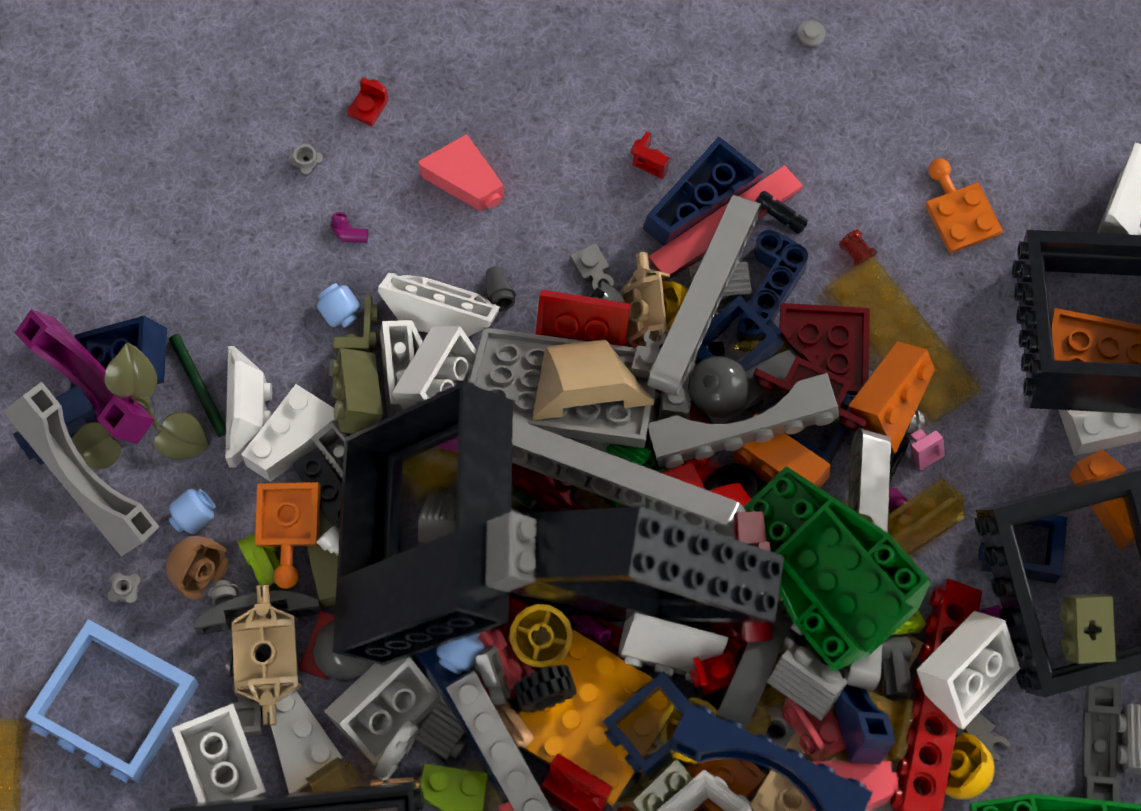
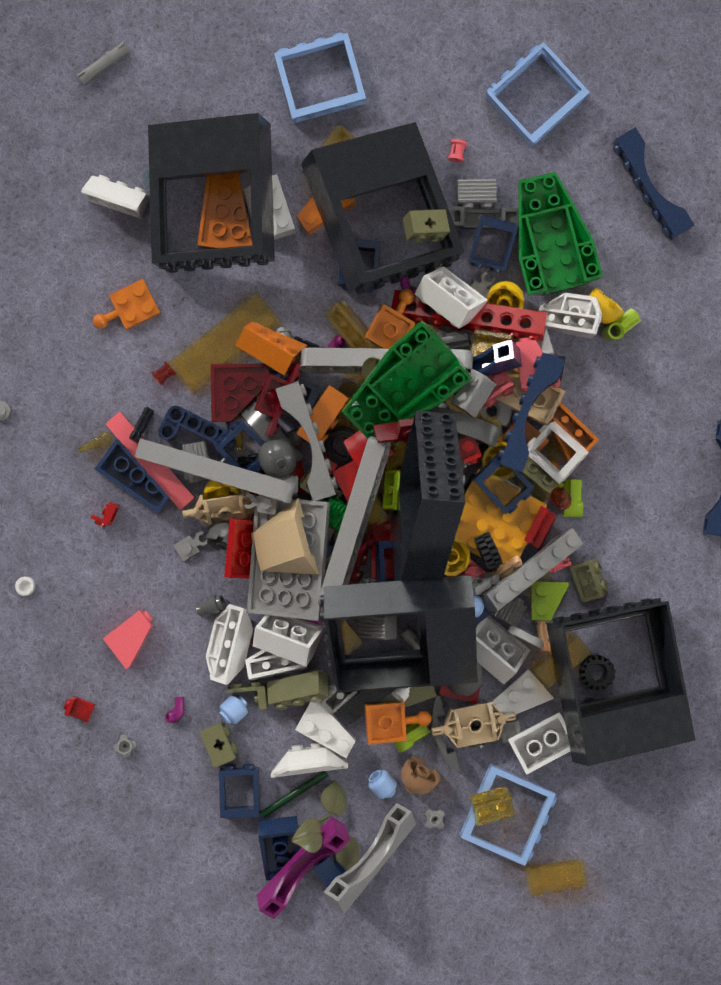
camera: 90 degrees left, 20 degrees up
light grey plate [208,580,239,606] -> none
light grey brick [486,512,537,592] -> none
bright pink tile [910,429,945,471] -> none
none -> white tile [15,577,35,596]
none -> clear yellow bar [78,431,113,452]
none -> olive brick [199,721,239,768]
none -> dark blue window [219,764,260,818]
none -> orange plate [364,289,415,349]
none -> dark blue window [469,214,518,273]
none -> clear yellow bracket [470,787,514,826]

